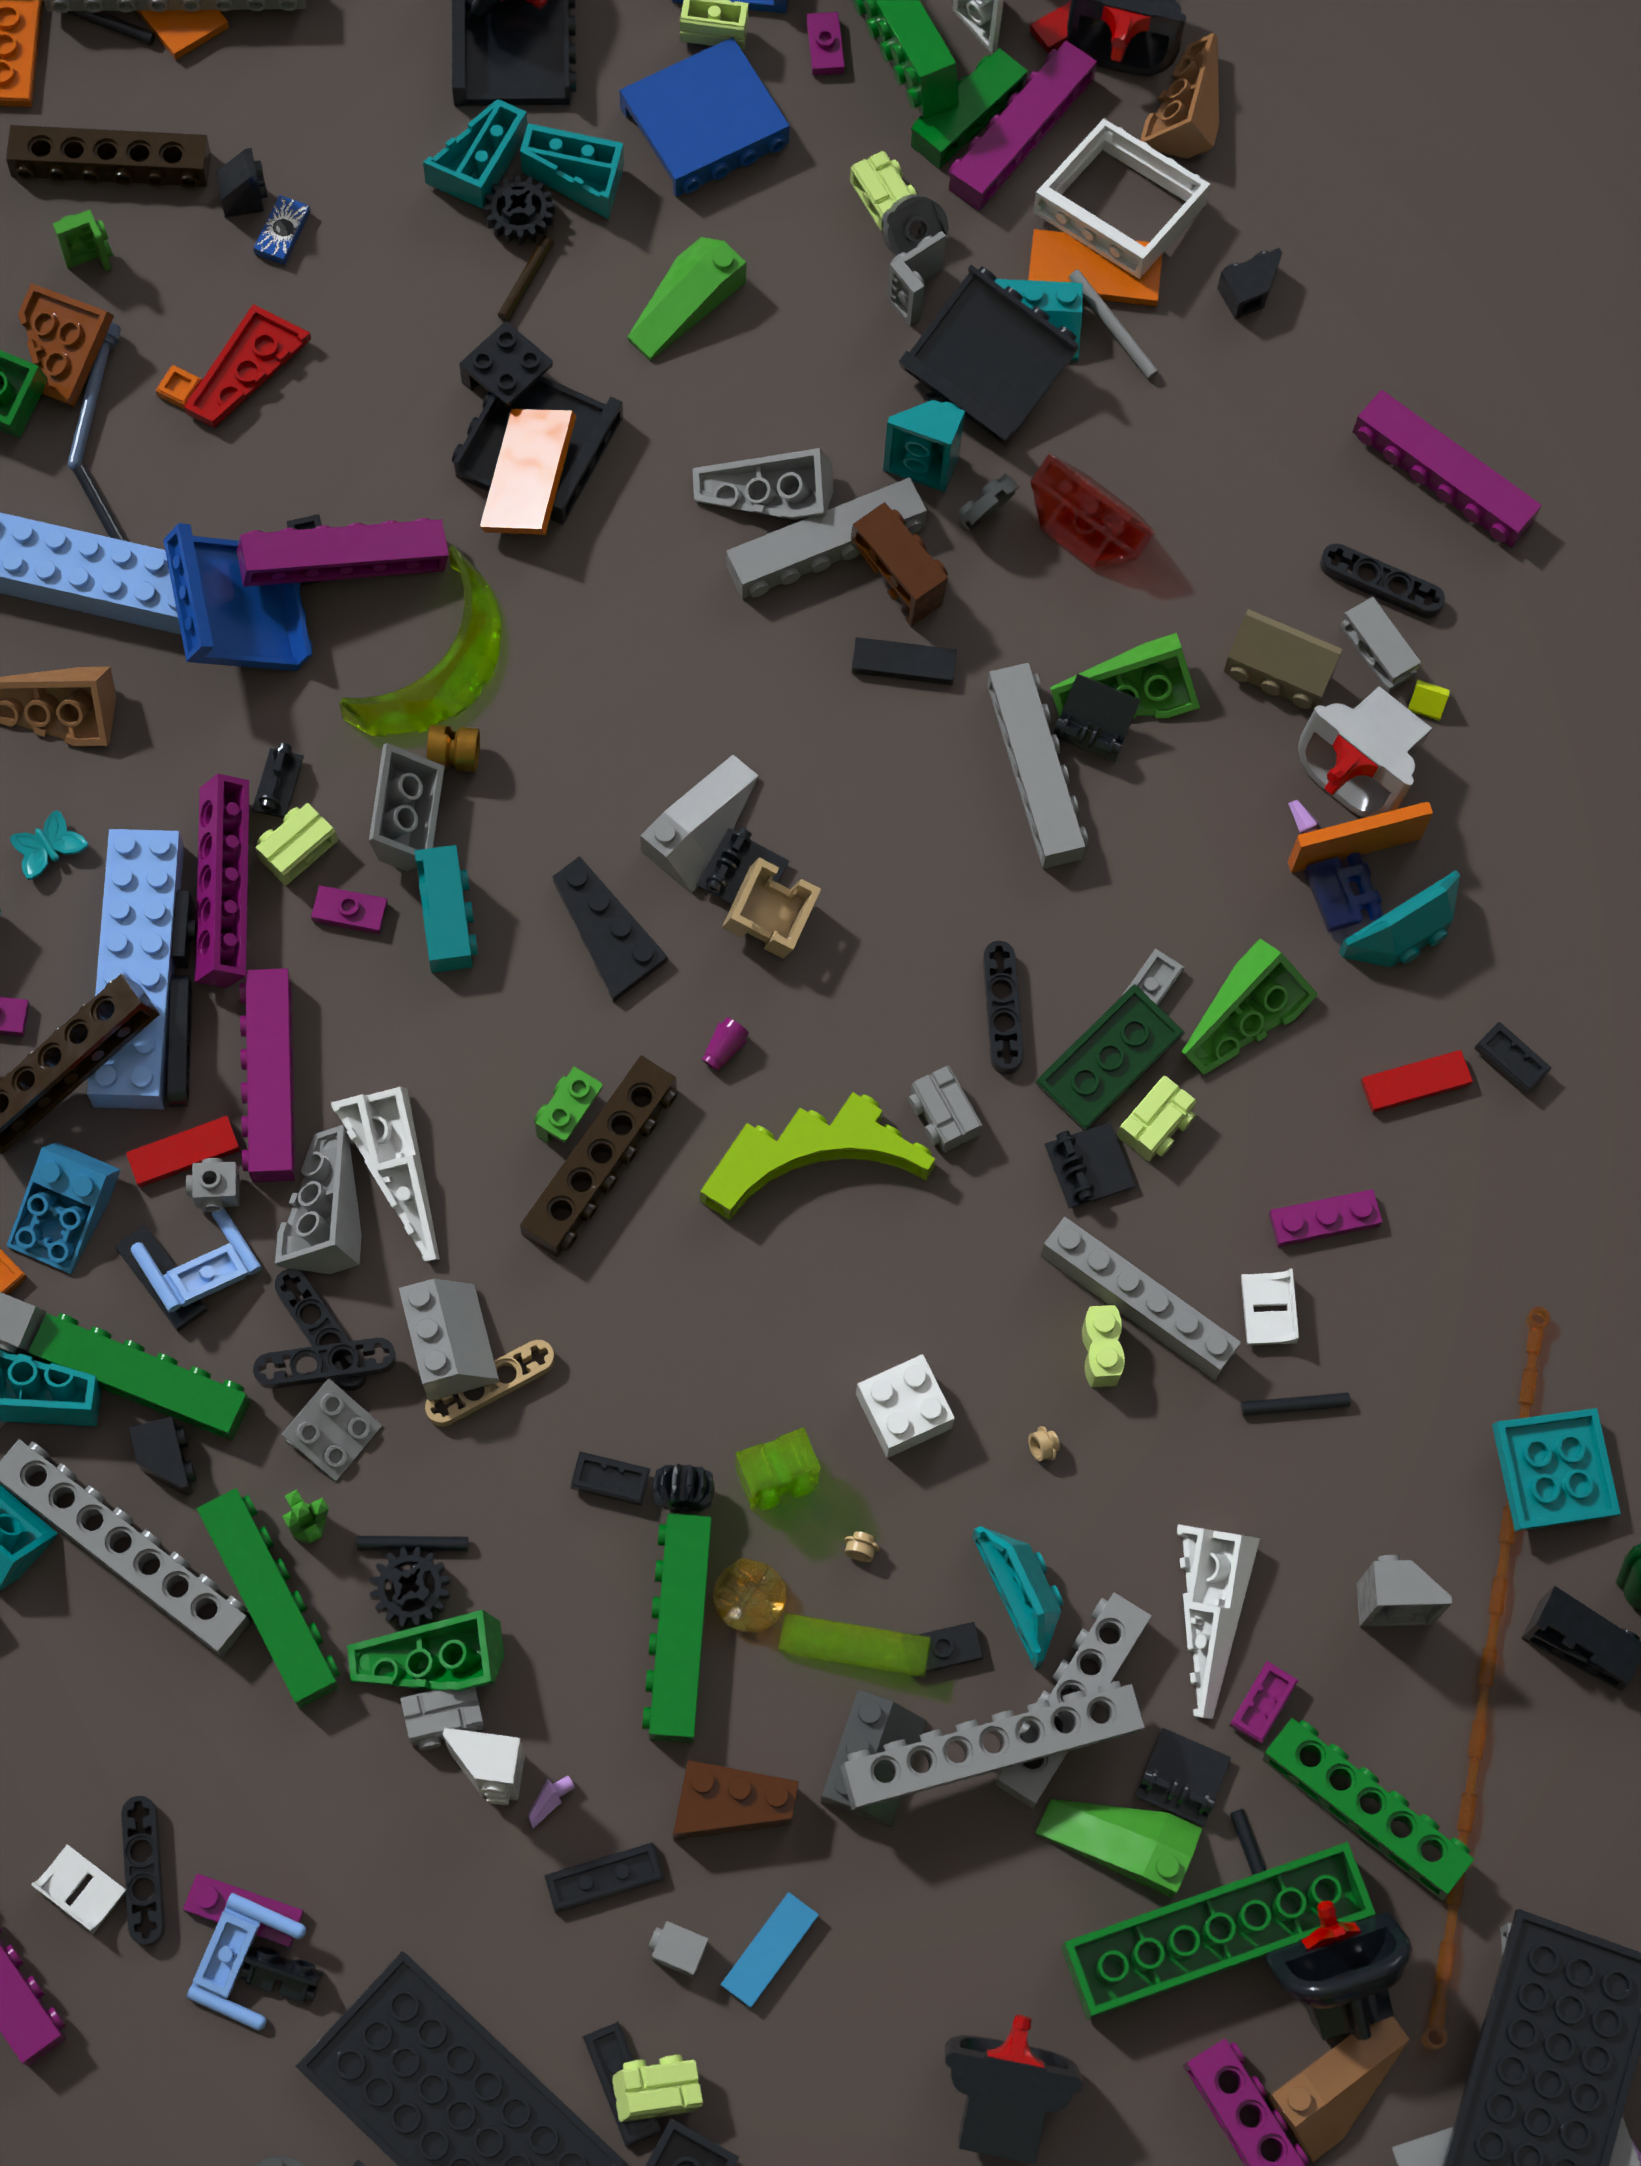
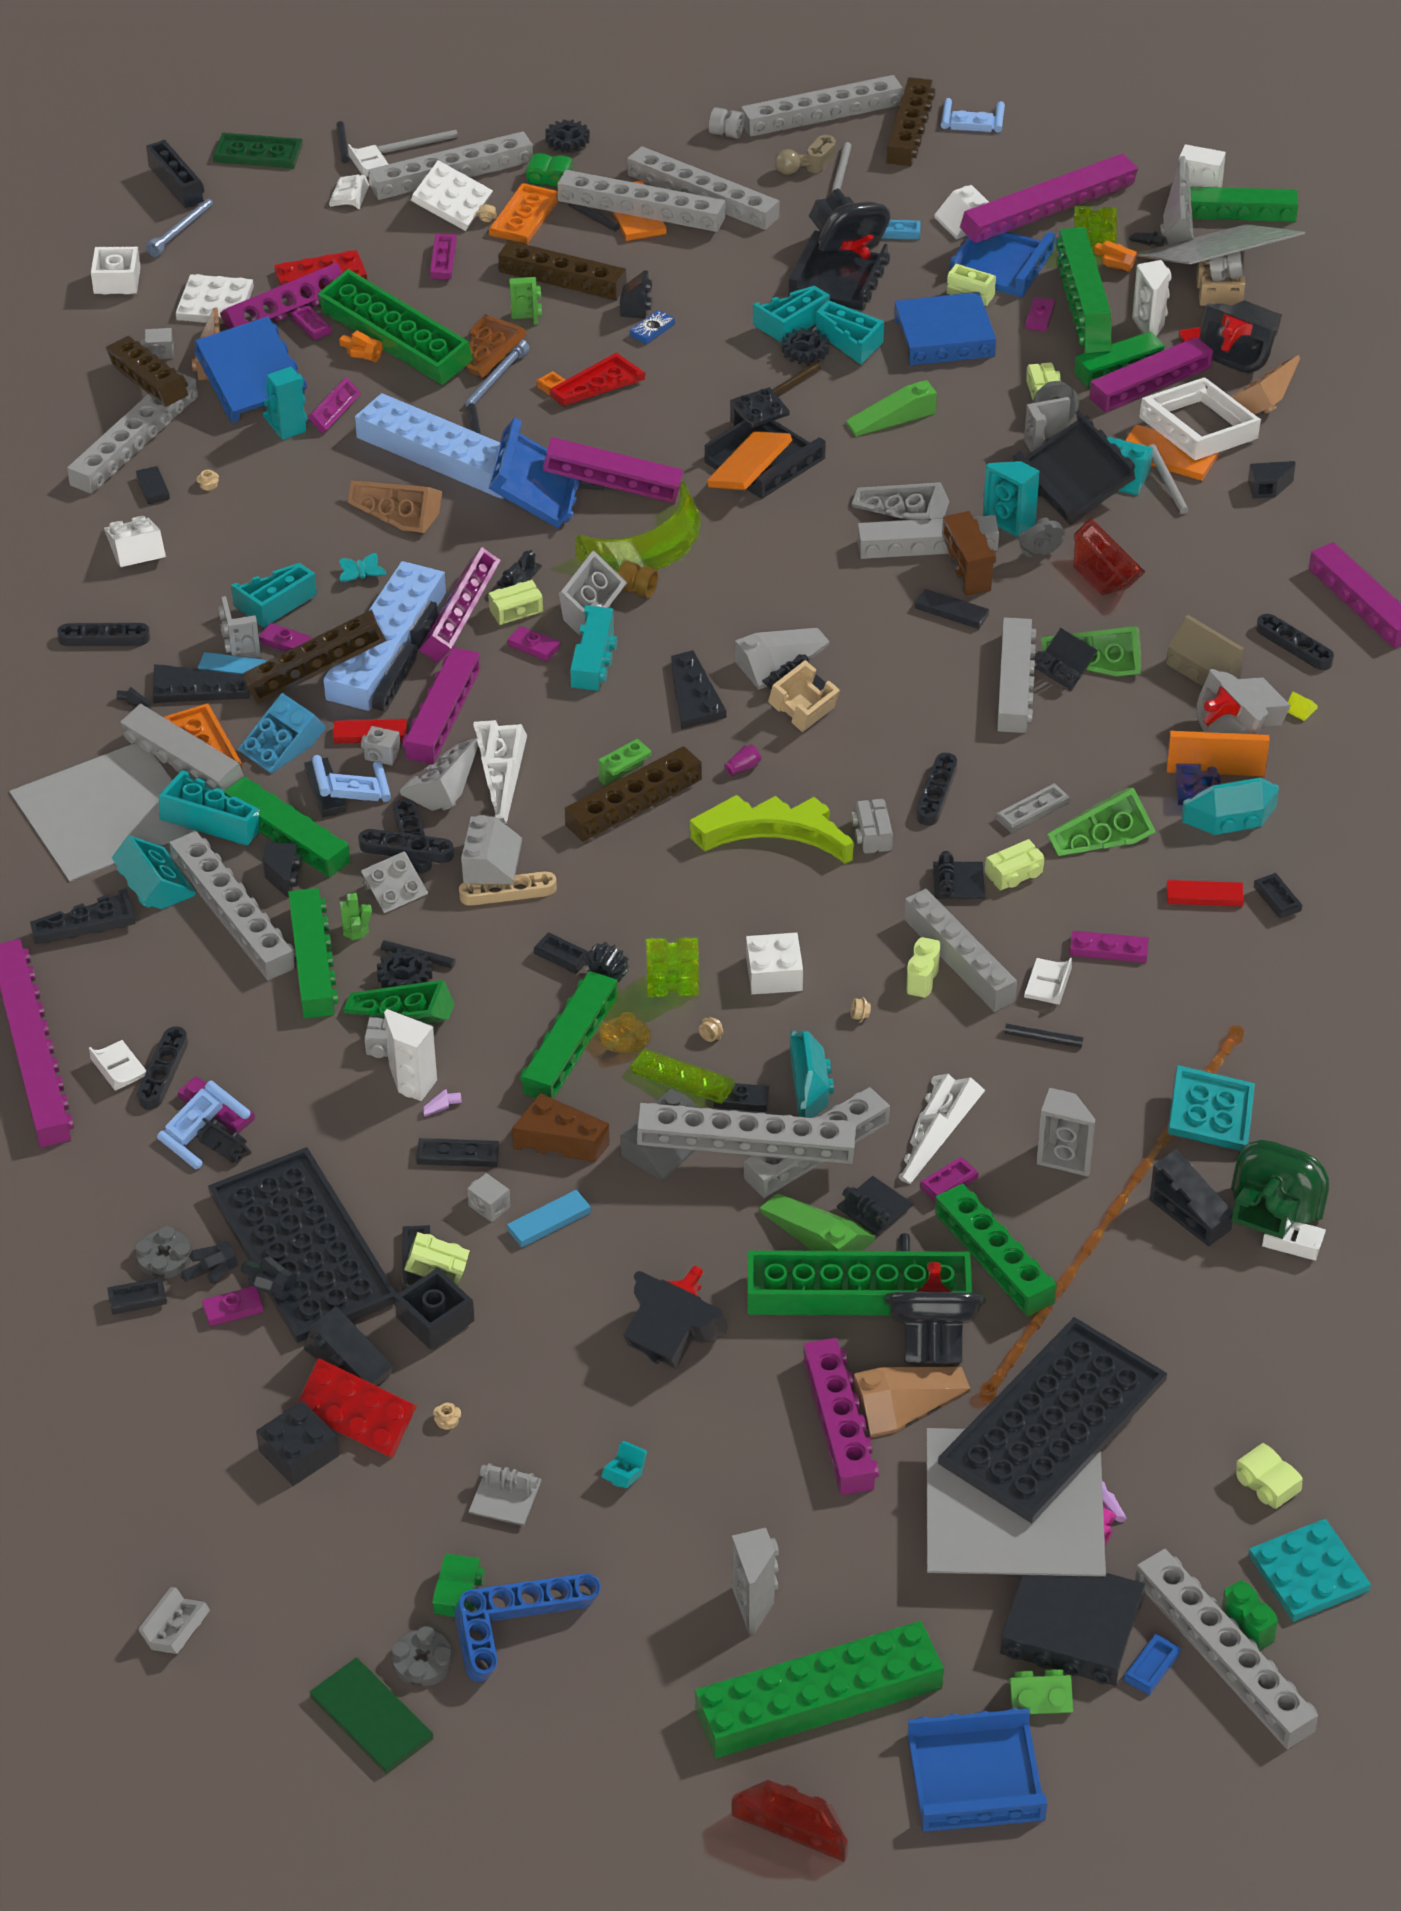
camera: 25 degrees right, 25 degrees down
dark green tile [1035,984,1185,1131] -> none
light grey piece [1340,597,1421,692] -> none

